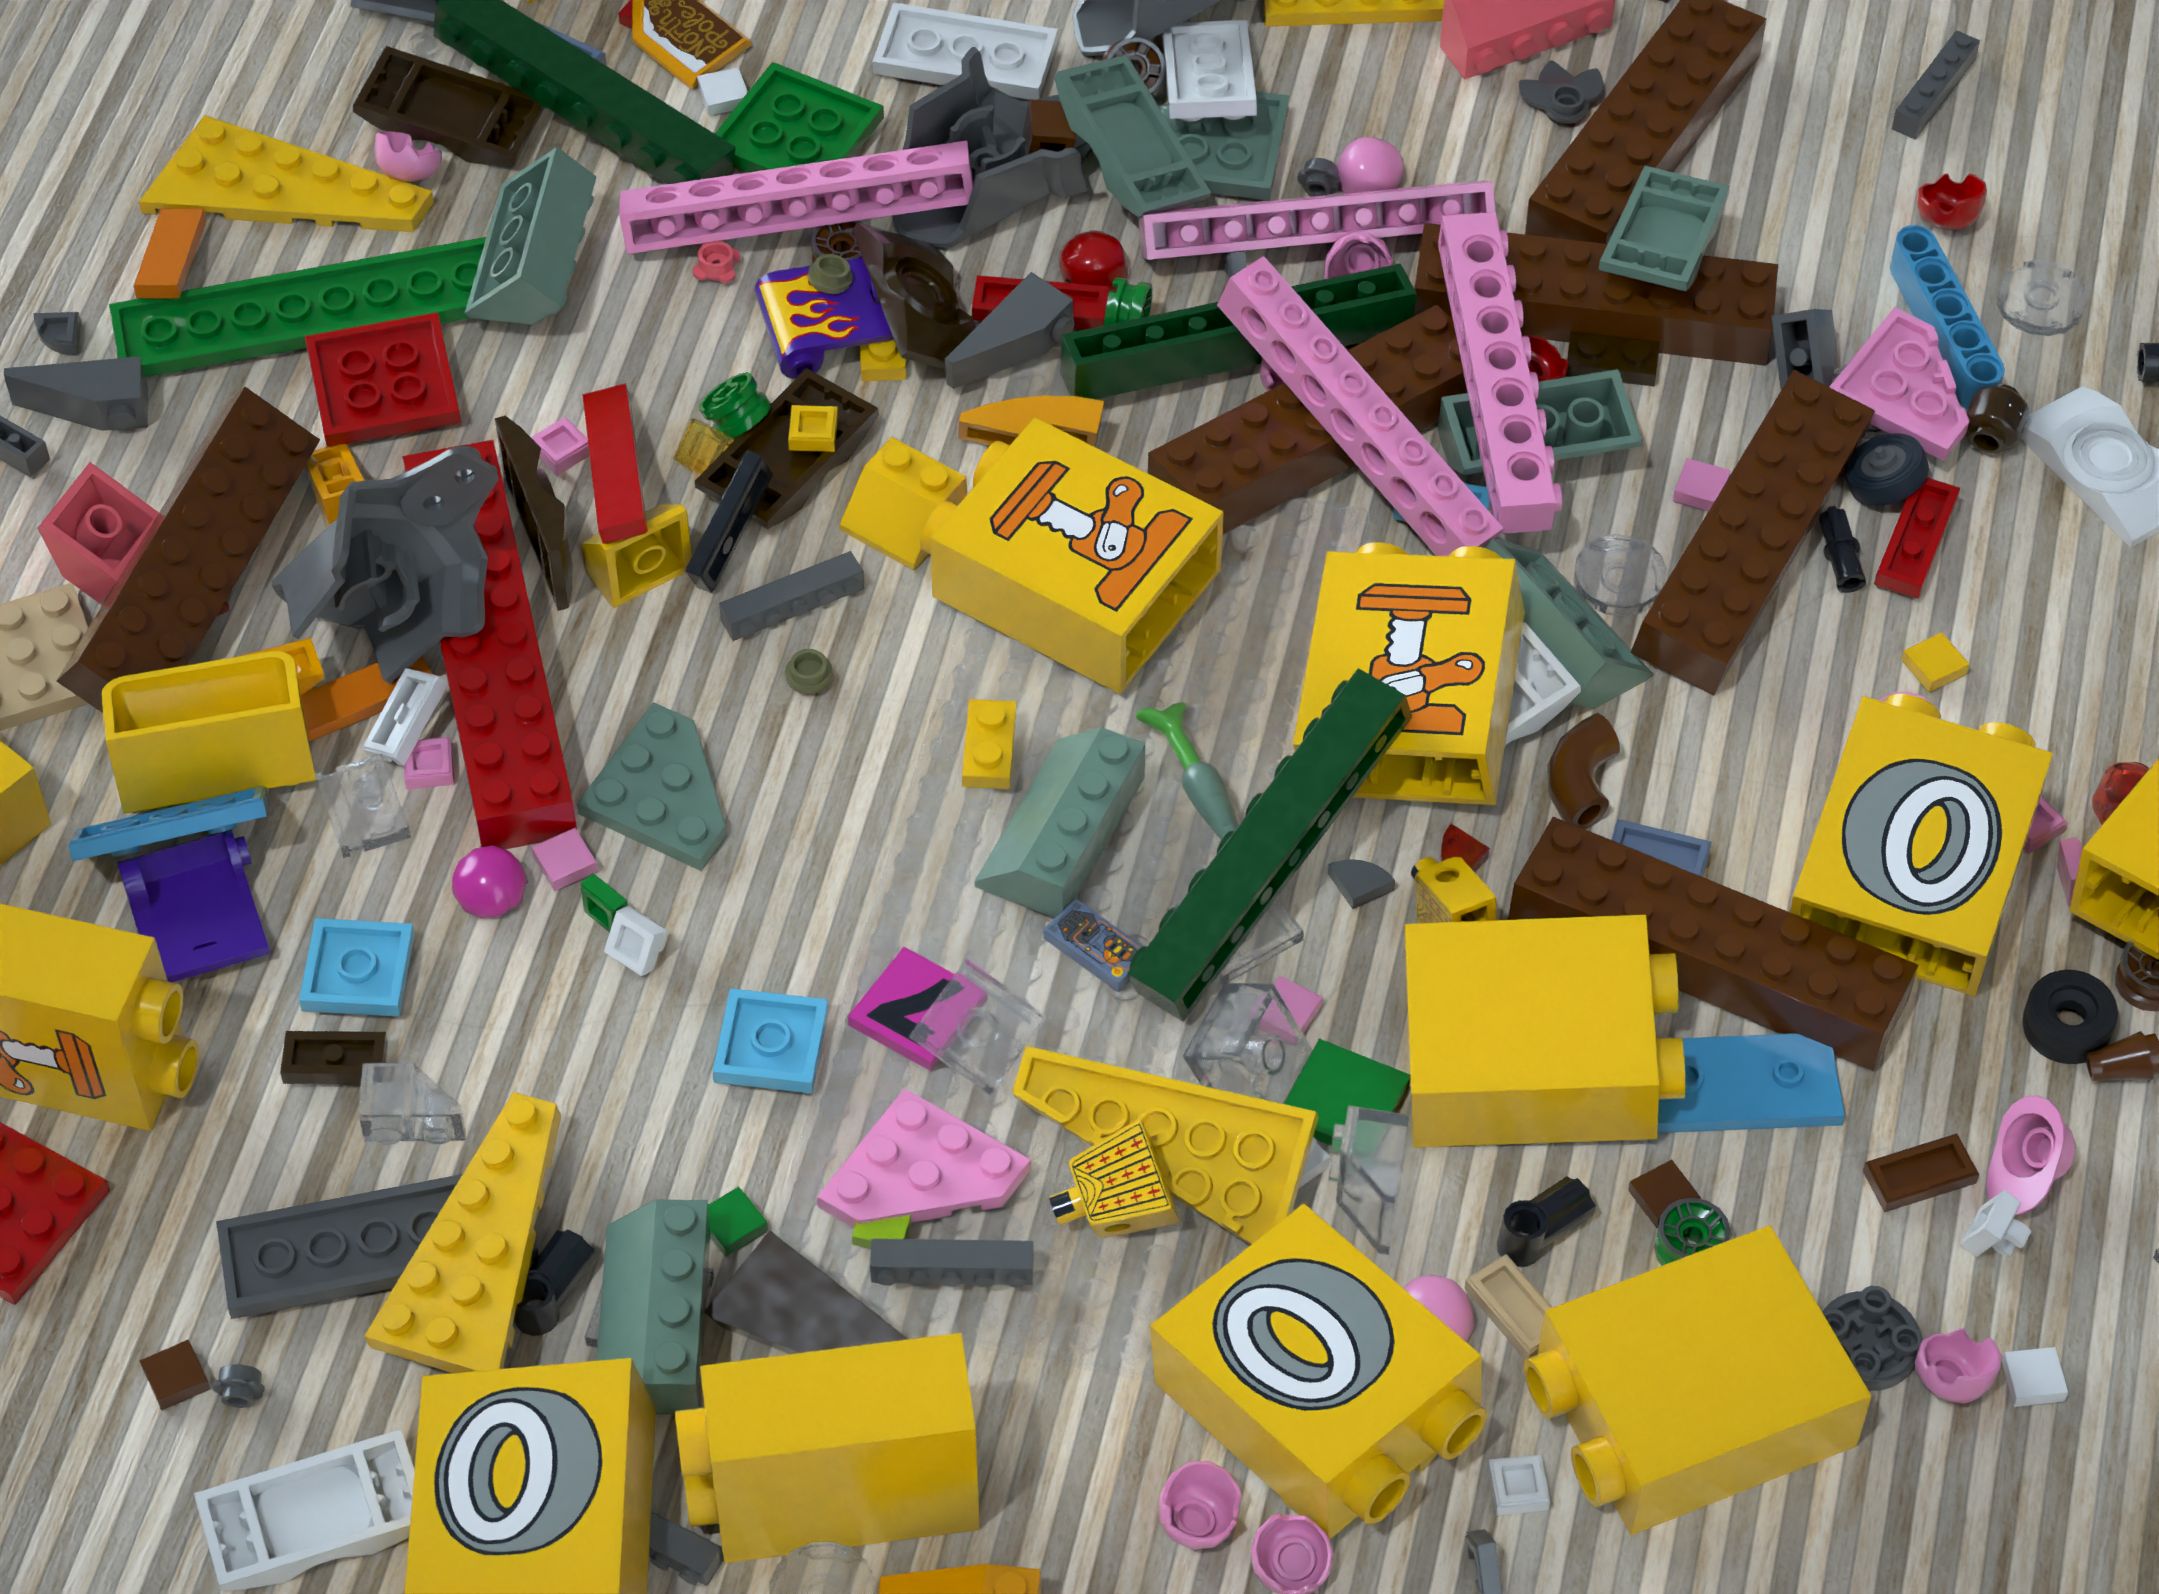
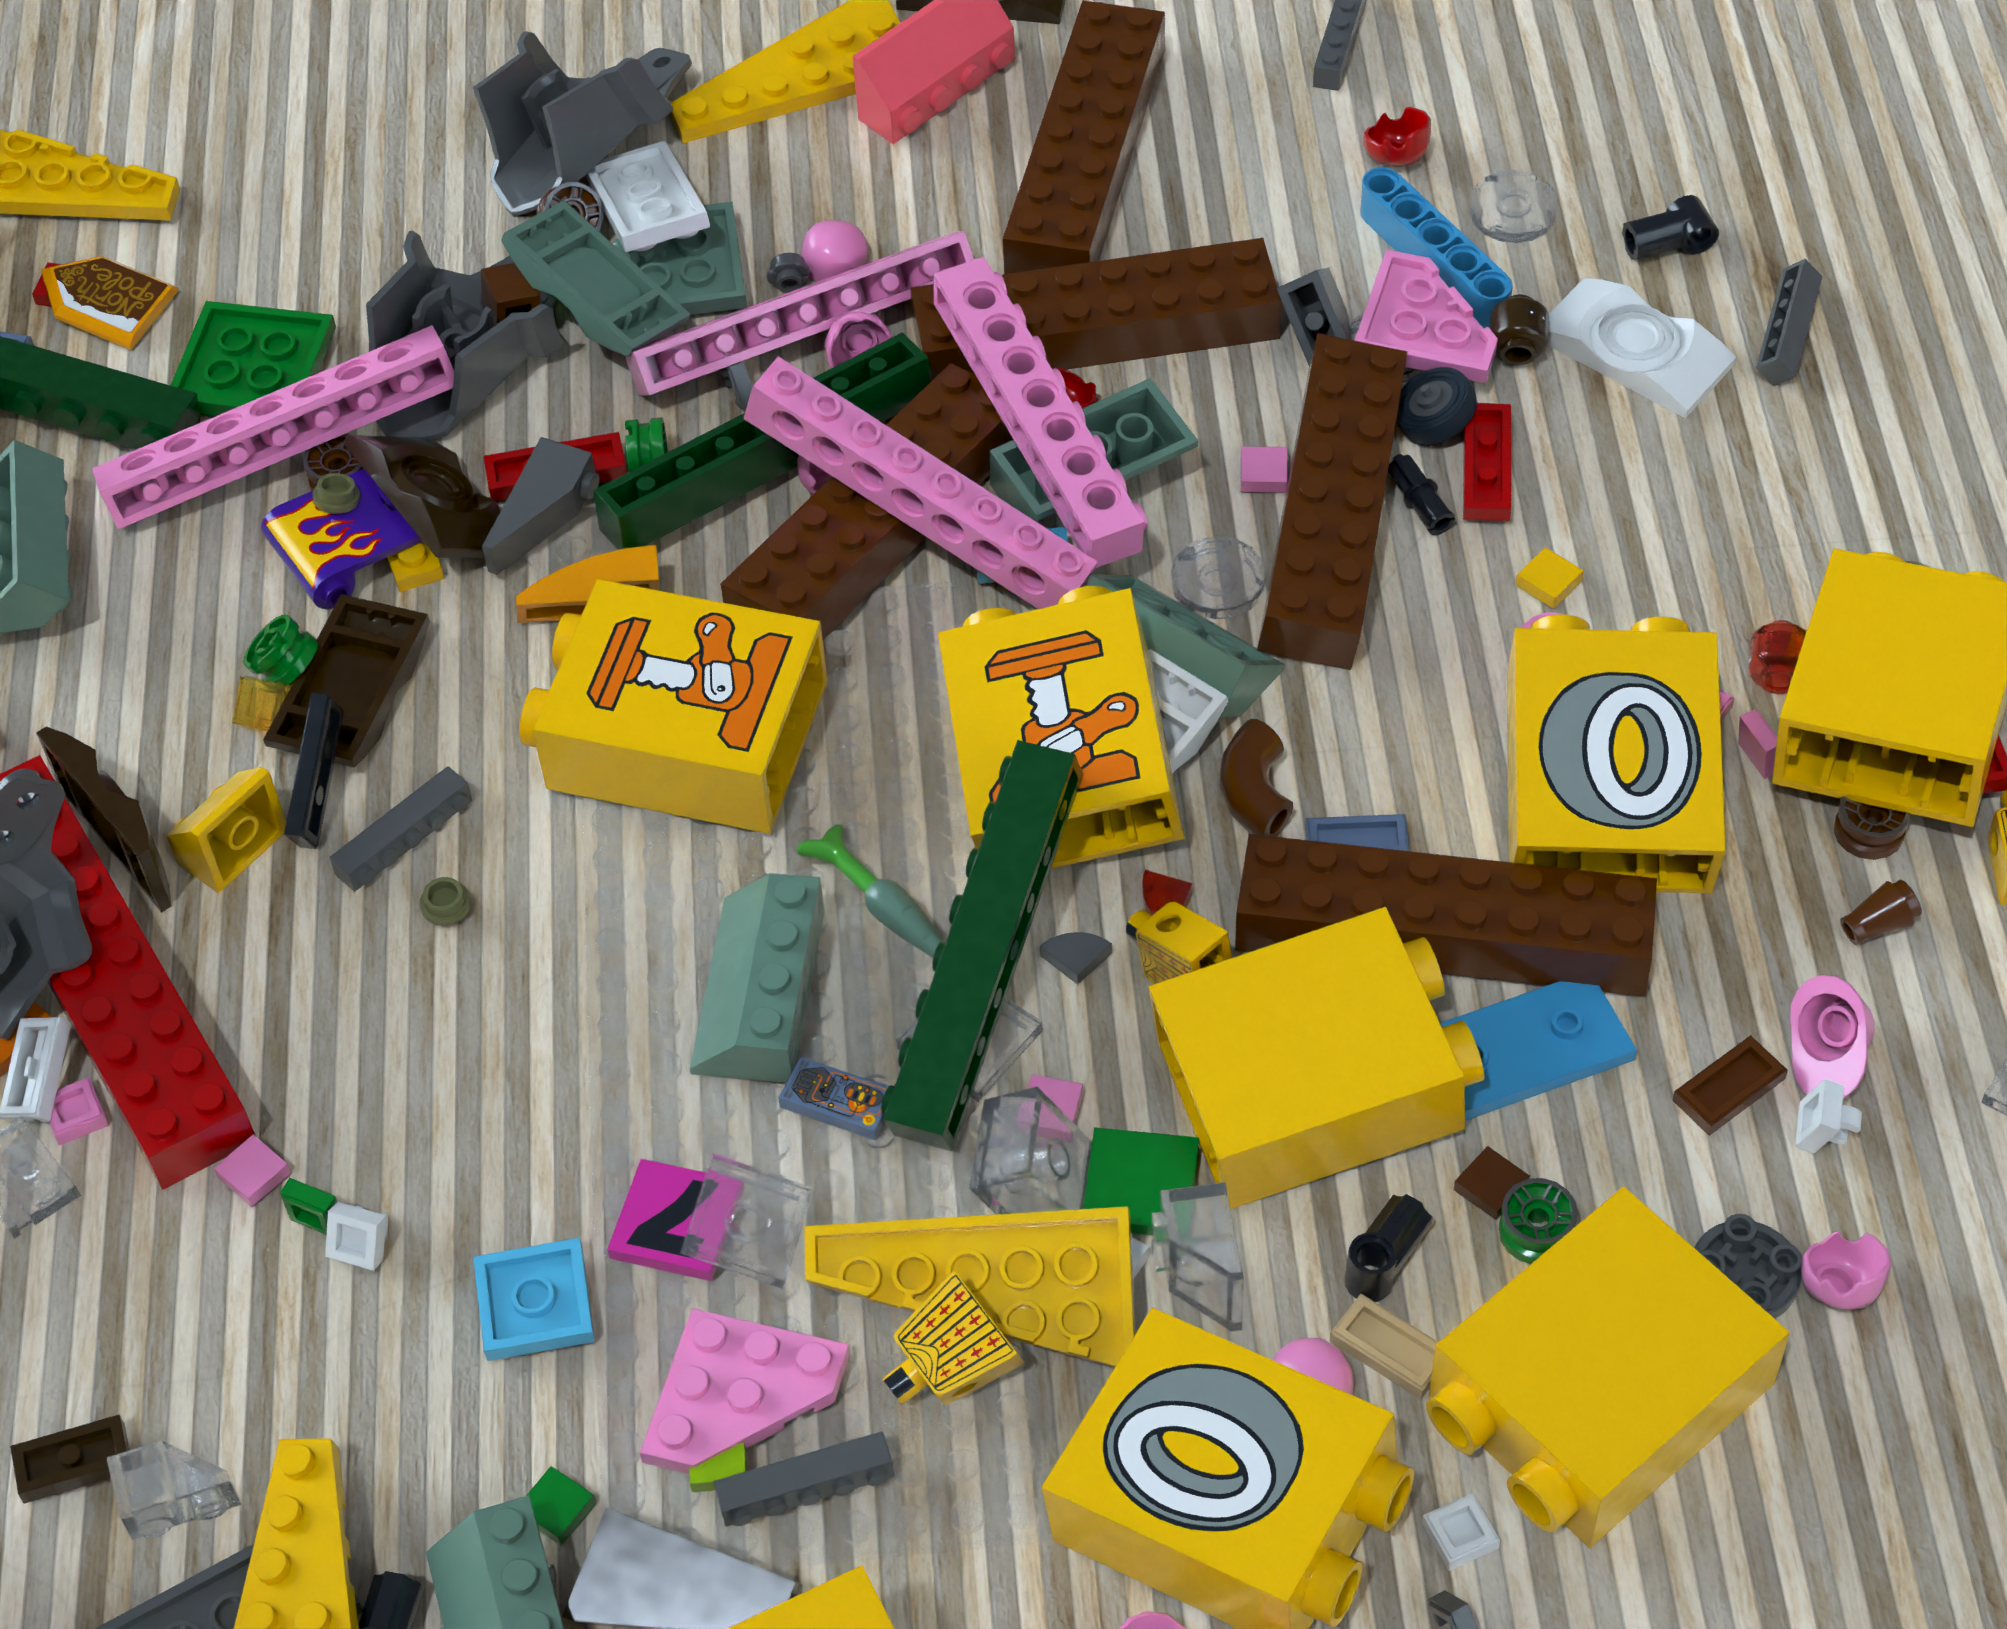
camera: 15 degrees left, 0 degrees up
medium azure plate [299,918,415,1017] -> none
dark pink hair [452,845,528,919] -> none
bright pink tile [531,417,589,475] -> none
sand green plate [577,702,727,871] -> none
red tile [582,383,648,544] -> none
coral plate [692,241,741,283] -> none
white tile [697,67,748,116] -> none
yellow tile [788,405,838,452] -> none
yellow slope [839,437,967,570] -> none
white plate [872,2,1058,99] -> none
yellow plate [962,699,1017,789] -> none
red hair [1058,230,1128,293] -> none
dark grey plate [1519,60,1603,123] -> none
dark brown plate [1566,332,1660,387] -> none
sand green slope [1599,166,1730,291] -> none
white tile [2002,1347,2068,1407] -> none
black tyre [2022,970,2118,1064] -> none

